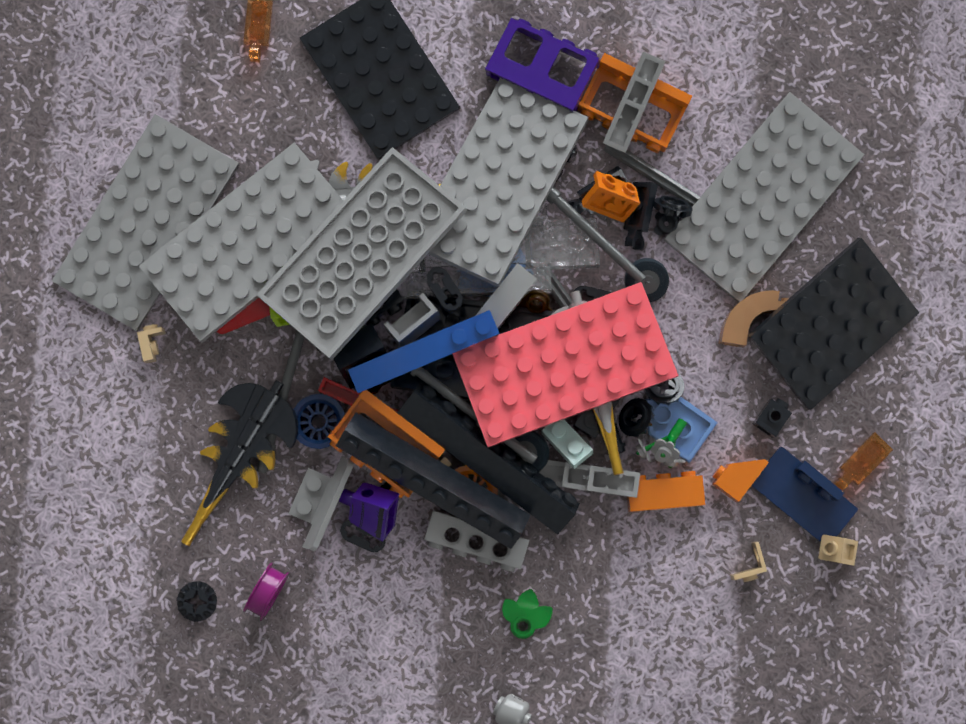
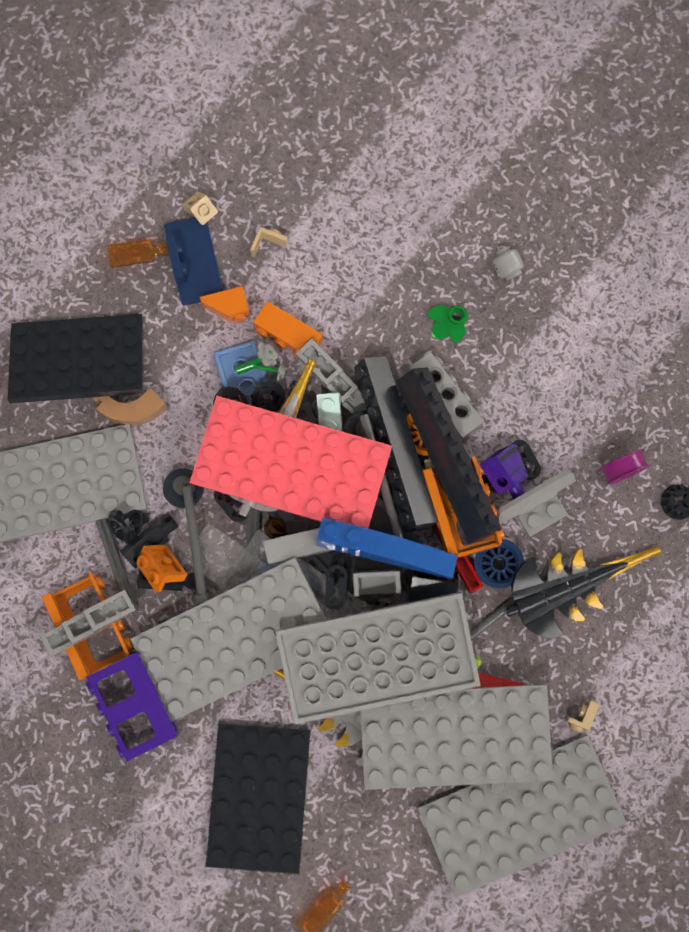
camera: 140 degrees left, 5 degrees down
black brick [752,398,792,438] -> none

